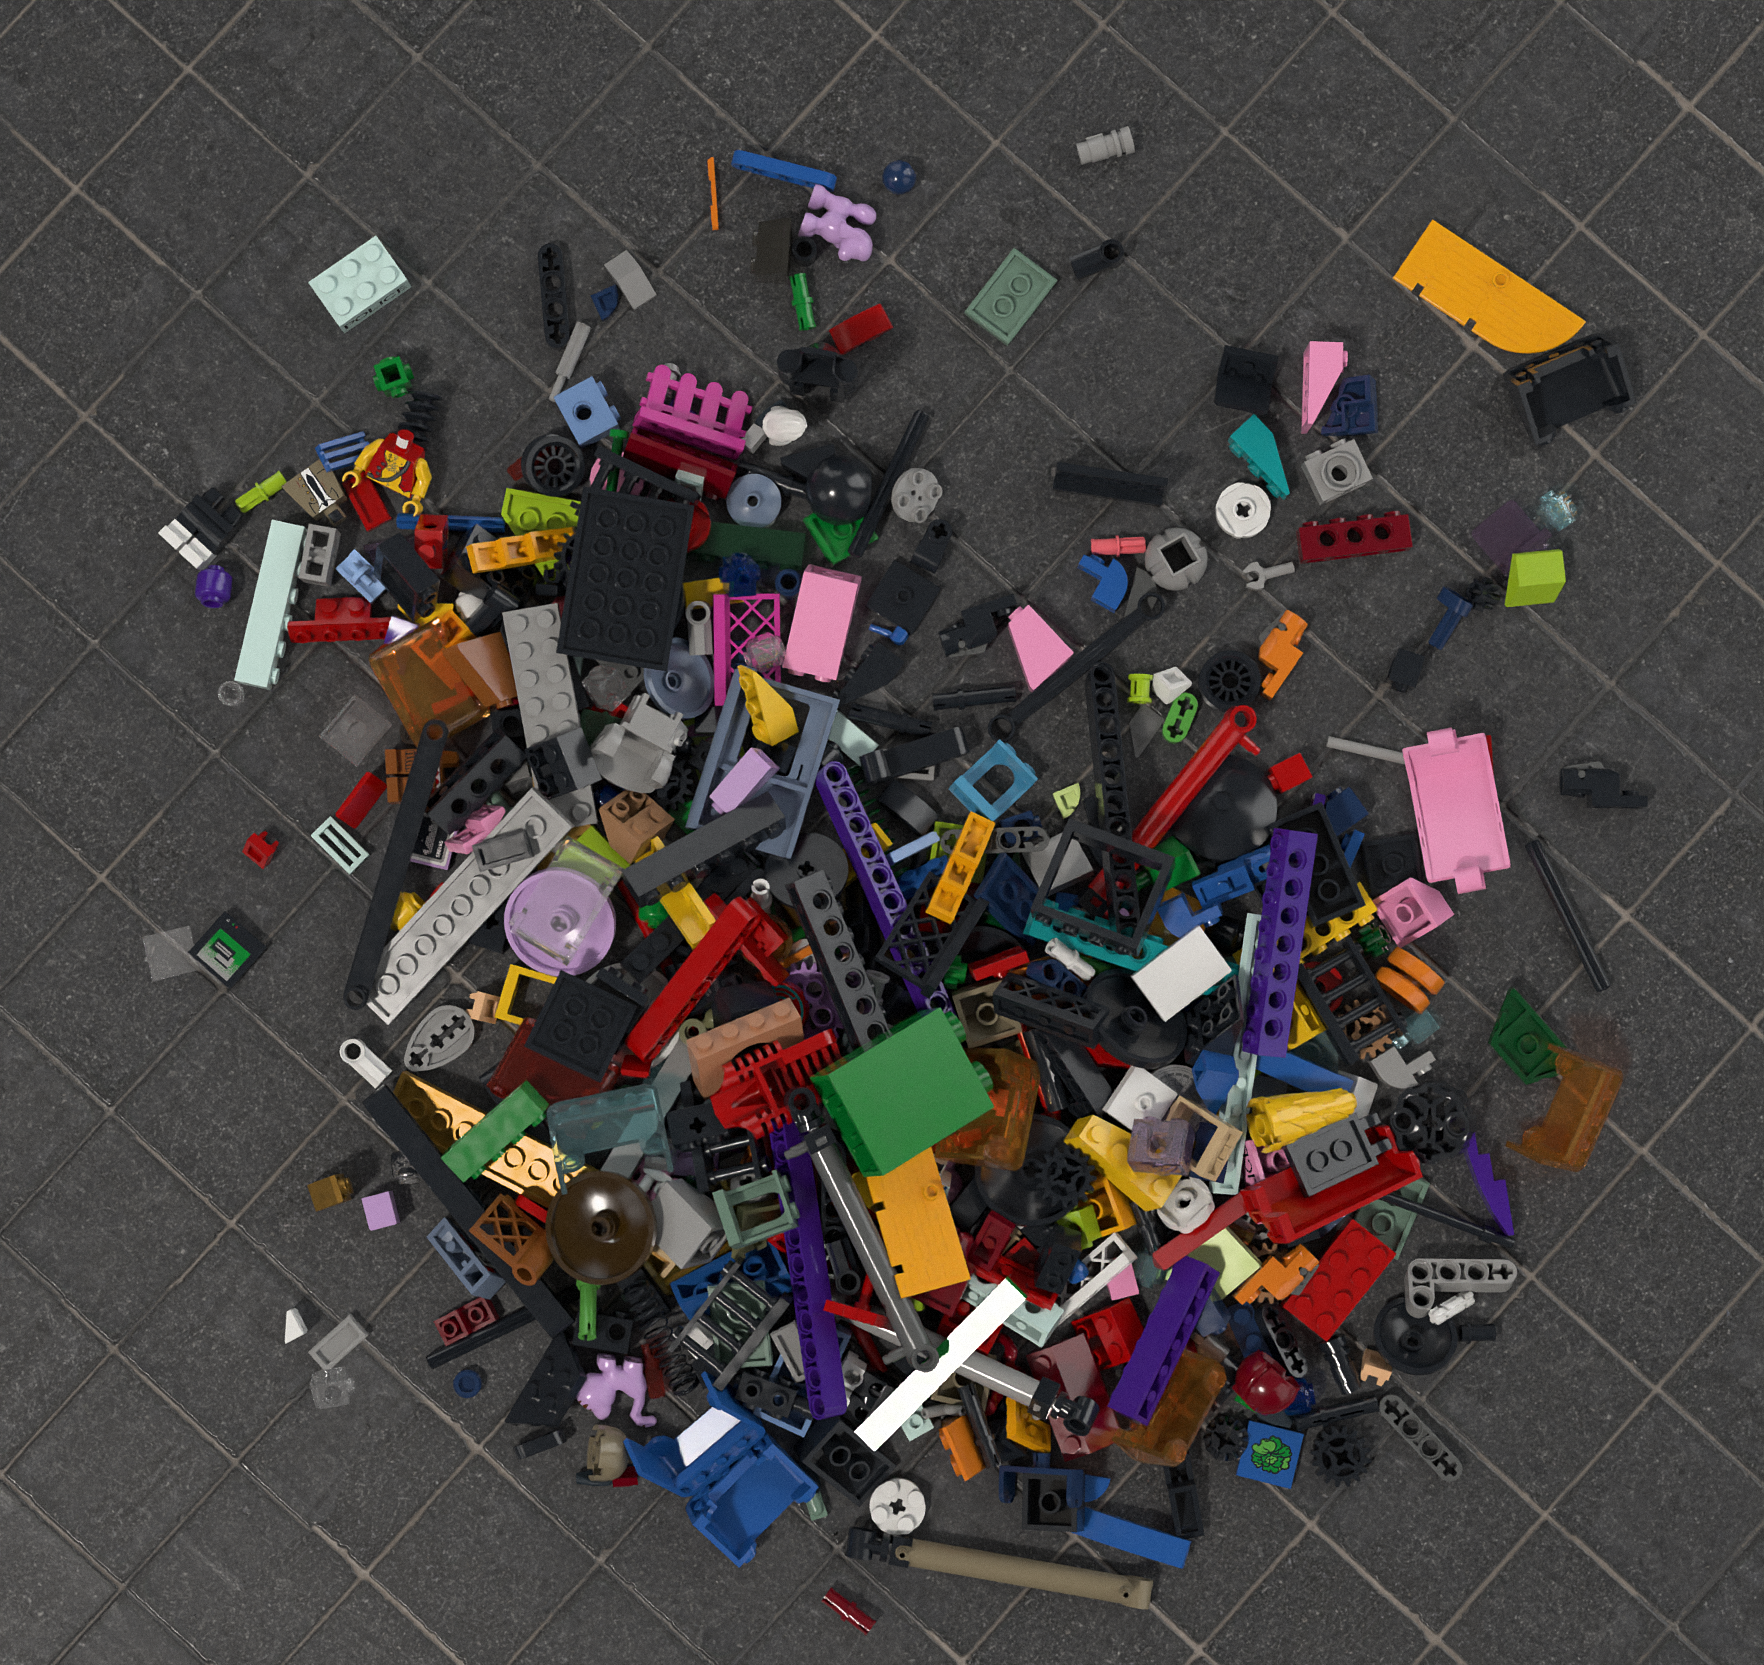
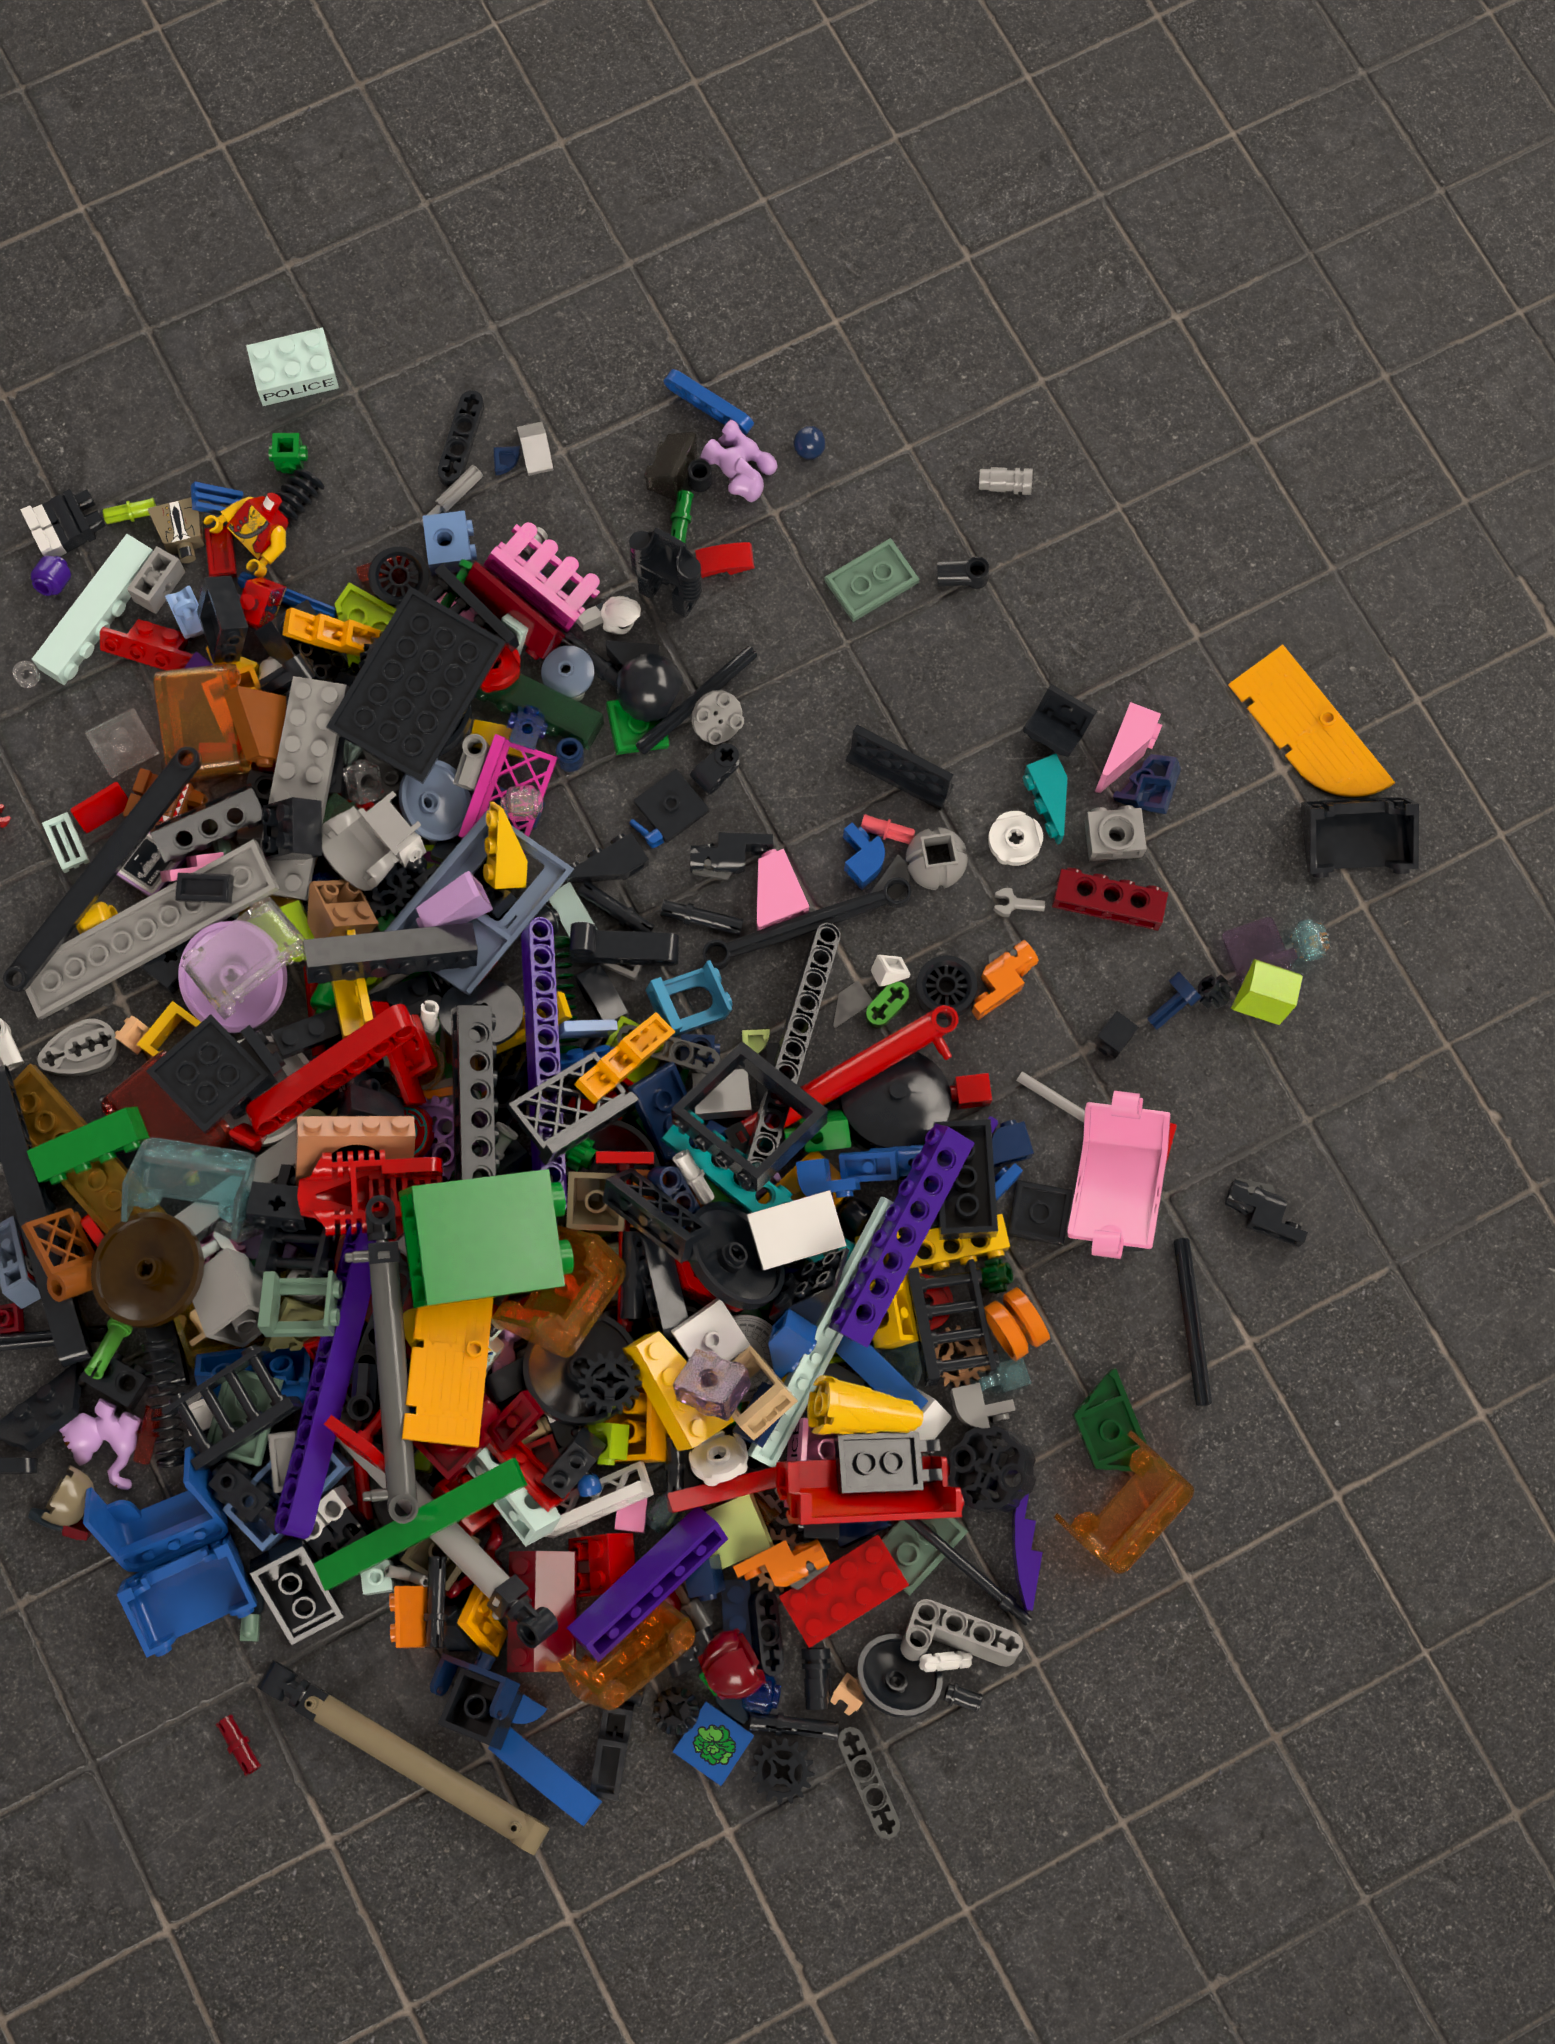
camera: 15 degrees right, 10 degrees down
orange piece [707,157,719,230] -> none
bright pink slope [782,564,862,682] -> none
white plate [870,1477,926,1535] -> none
lime bush [1127,674,1153,704] -> none
bright pink slope [1372,877,1454,948] -> none

